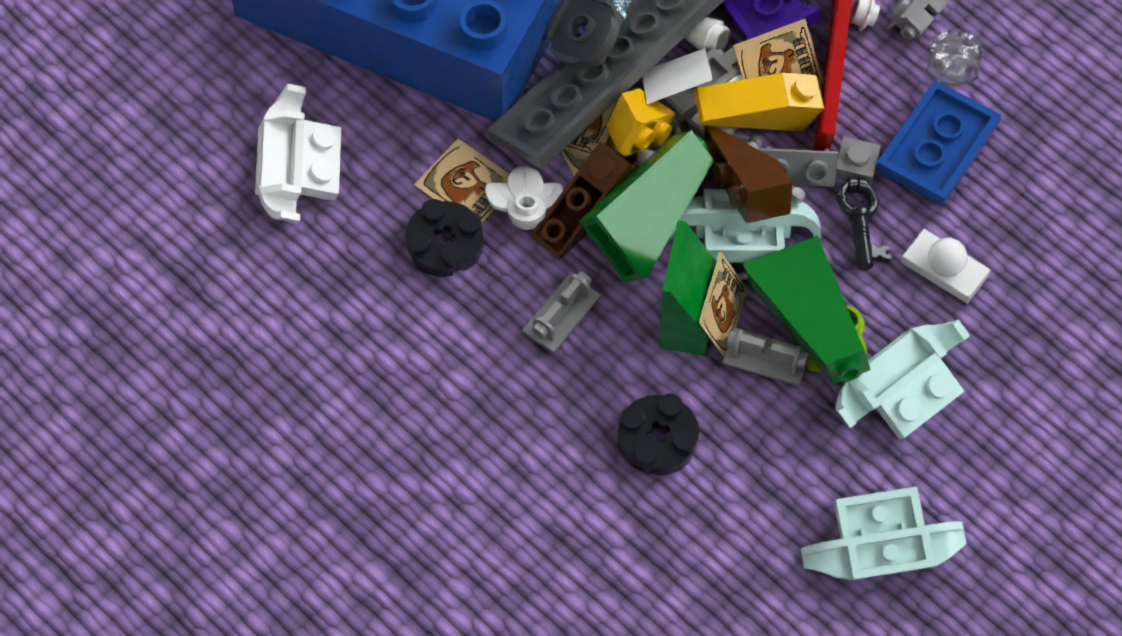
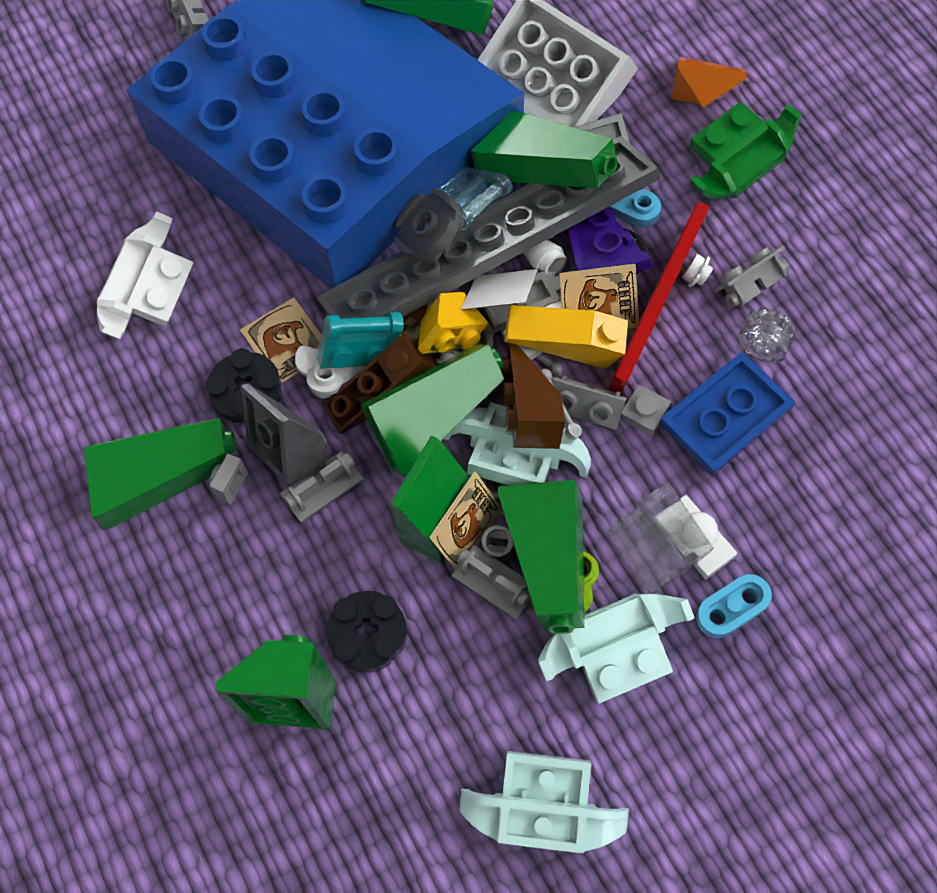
camera: 20 degrees right, 5 degrees up
black piece [836,177,891,270] -> none
none -> green slope [84,418,237,530]
none -> light grey plate [209,454,248,505]
none -> green slope [215,635,336,730]
none -> flat silver slope [241,383,327,484]
none -> teal plate [317,312,404,369]
none -> light grey hinge [482,525,513,558]
none -> clear slope [607,482,714,594]
none -> medium azure plate [696,574,772,638]

